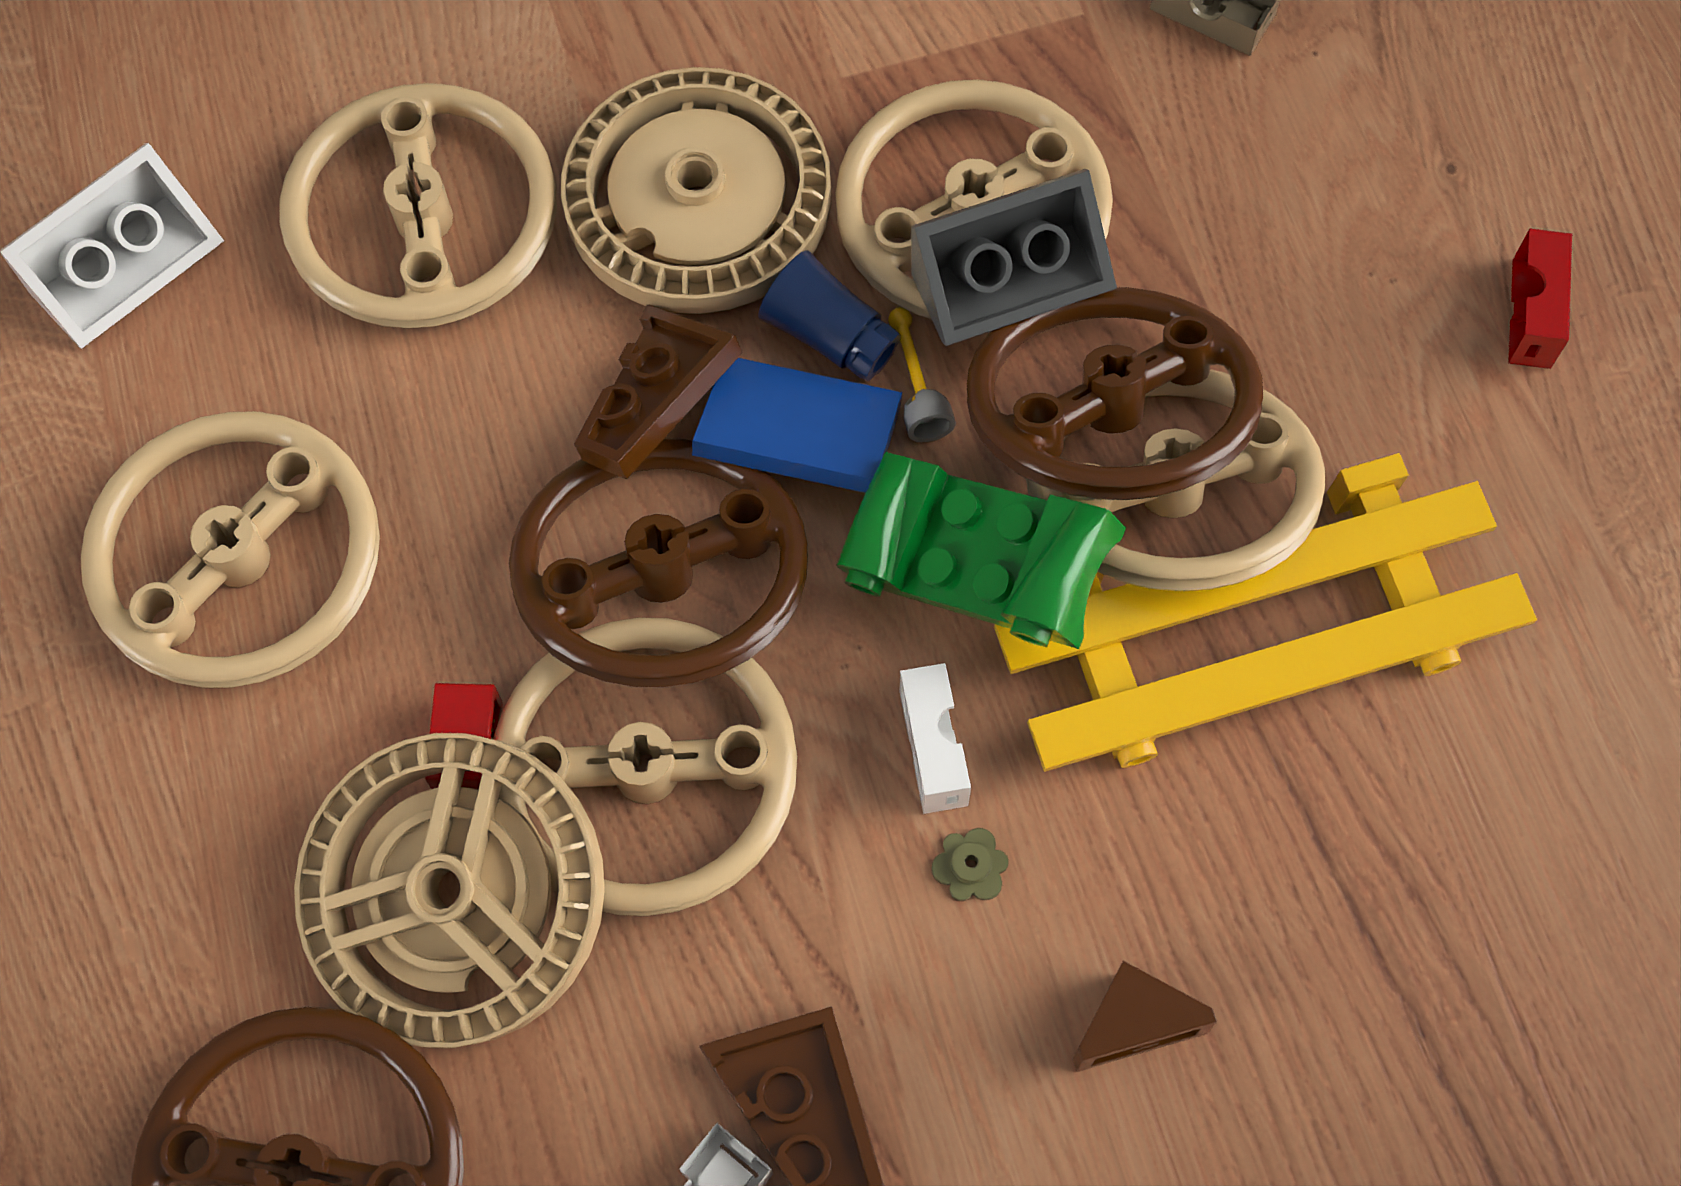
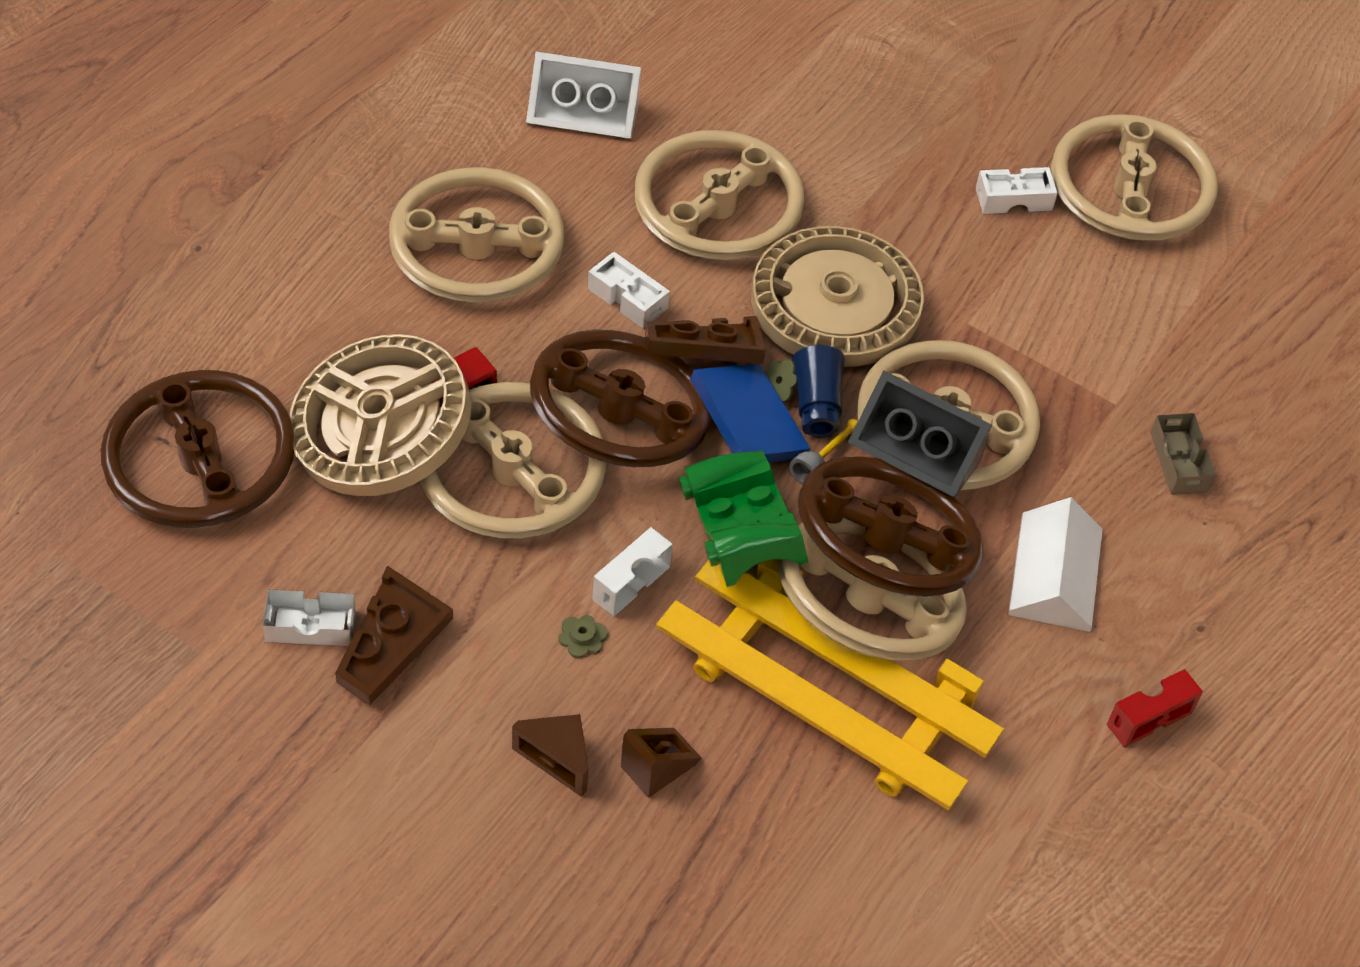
camera: 45 degrees right, 15 degrees down
none -> white piece [588,252,670,329]
none -> reddish brown slope [621,728,702,798]
none -> olive plant [765,359,797,402]
none -> white slope [1008,497,1103,632]

